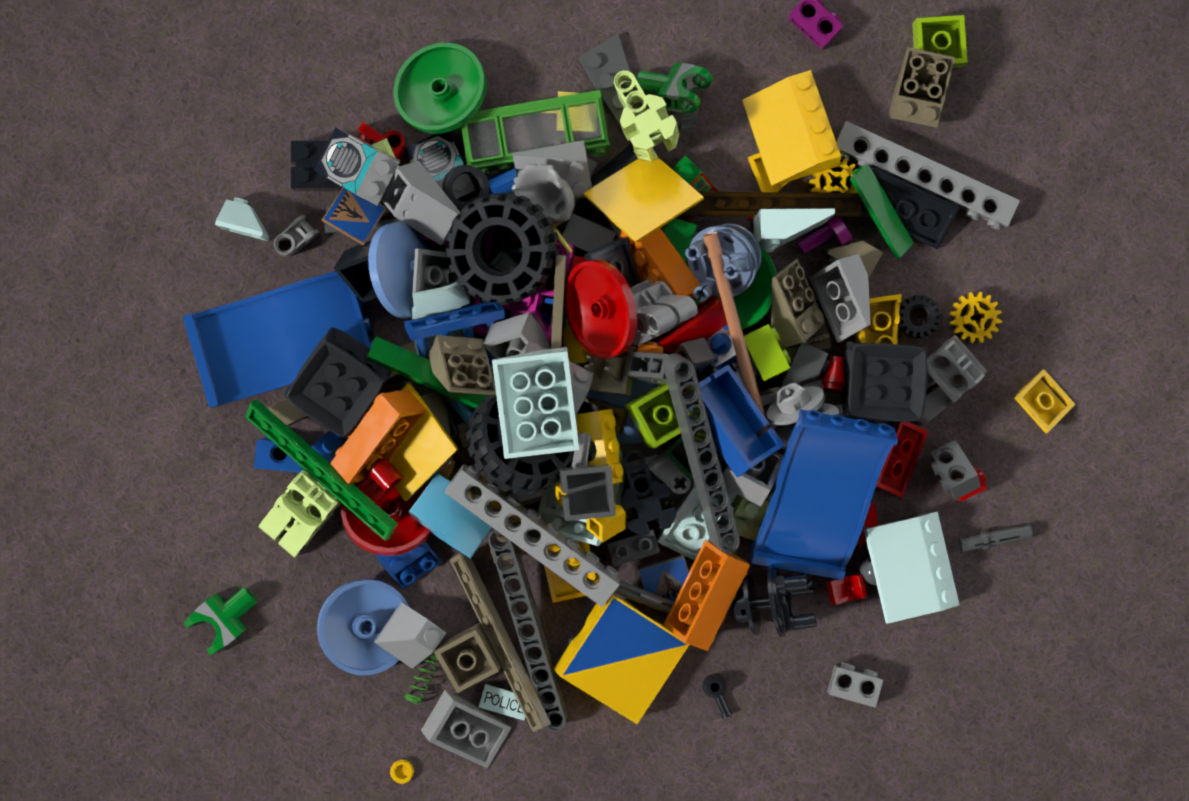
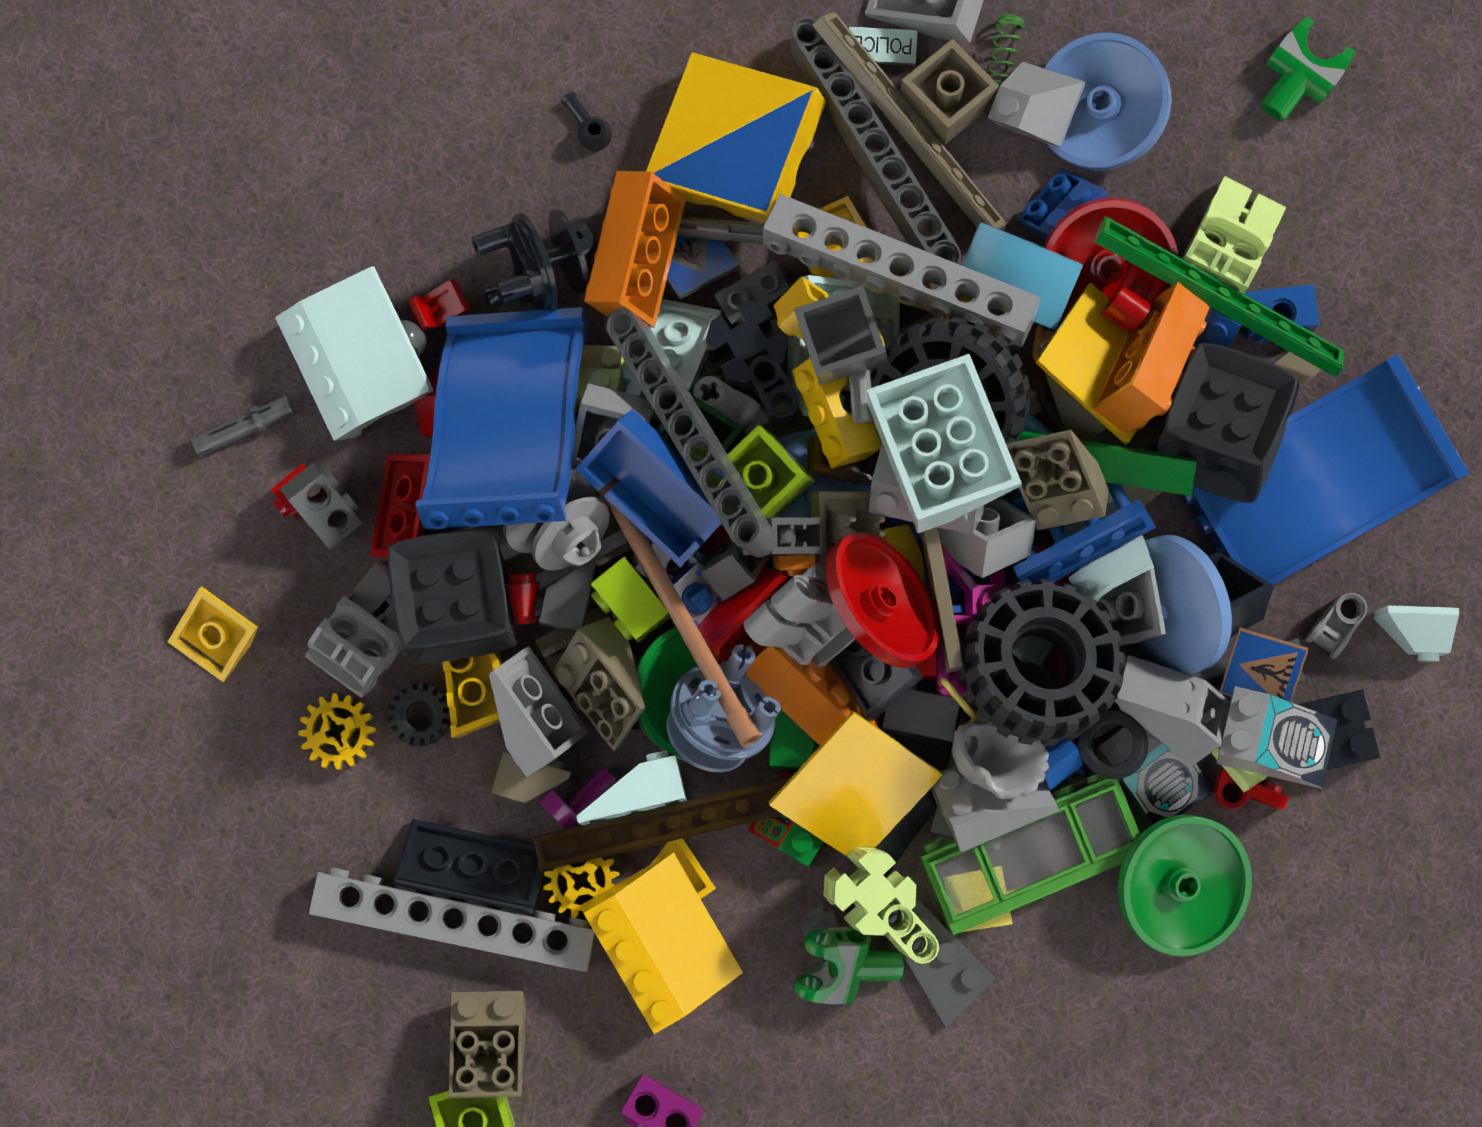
camera: 165 degrees right, 5 degrees down
light grey brick [827,662,883,708] -> none
green slope [850,164,913,259] -> none

